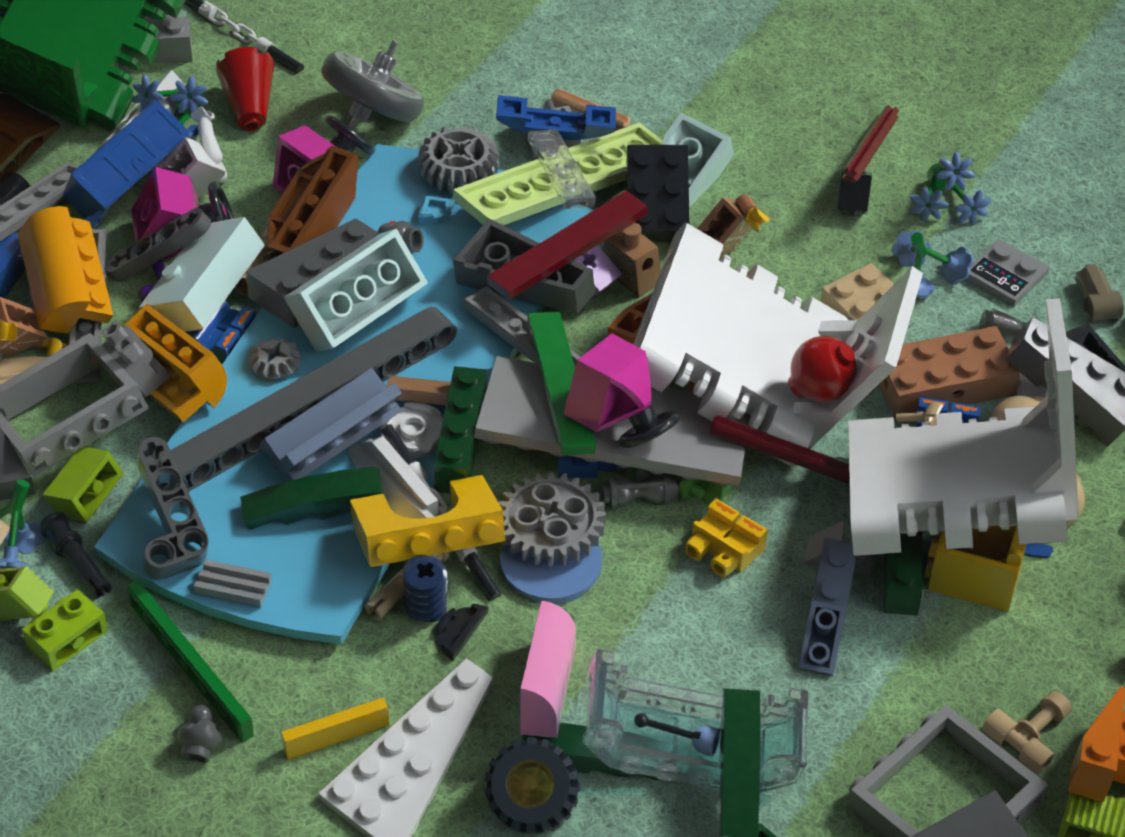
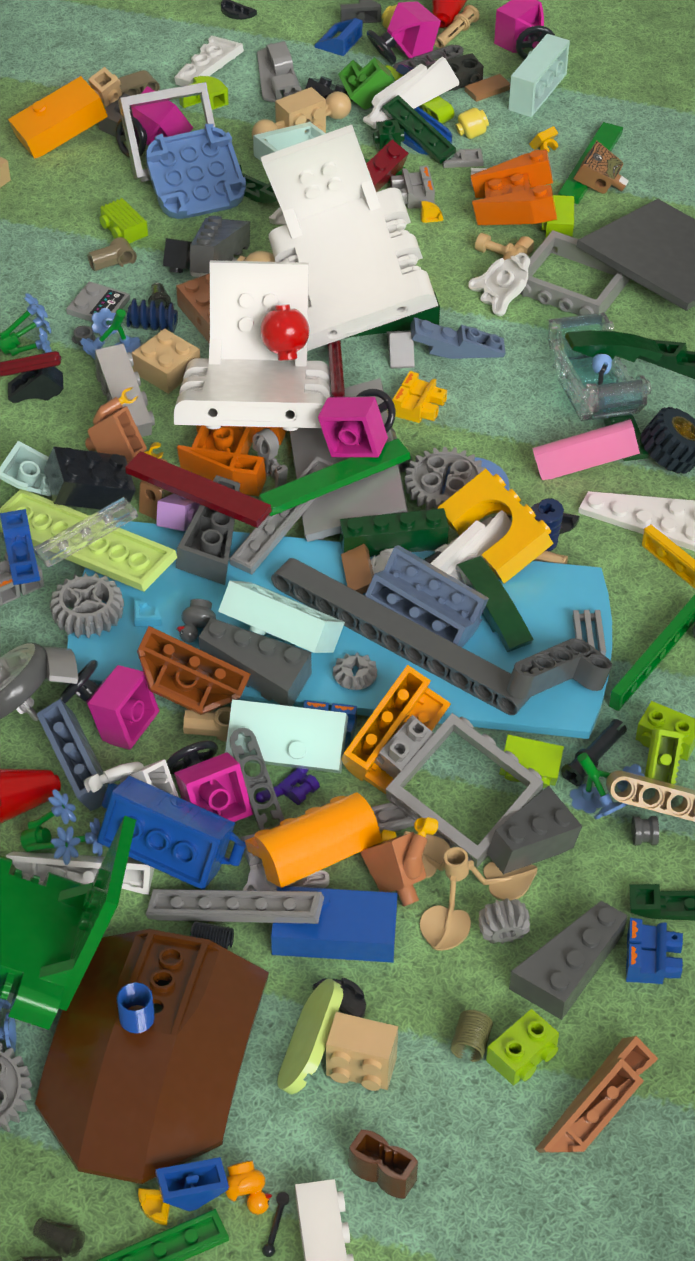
camera: 105 degrees left, 0 degrees up
none -> sand blue brick [37,699,109,811]
none -> light grey slope [42,646,78,684]
none -> dark grey plate [72,325,96,346]
none -> light grey wedge [95,344,155,437]
none -> dark blue piece [127,298,178,333]
none -> white tile [469,253,530,316]

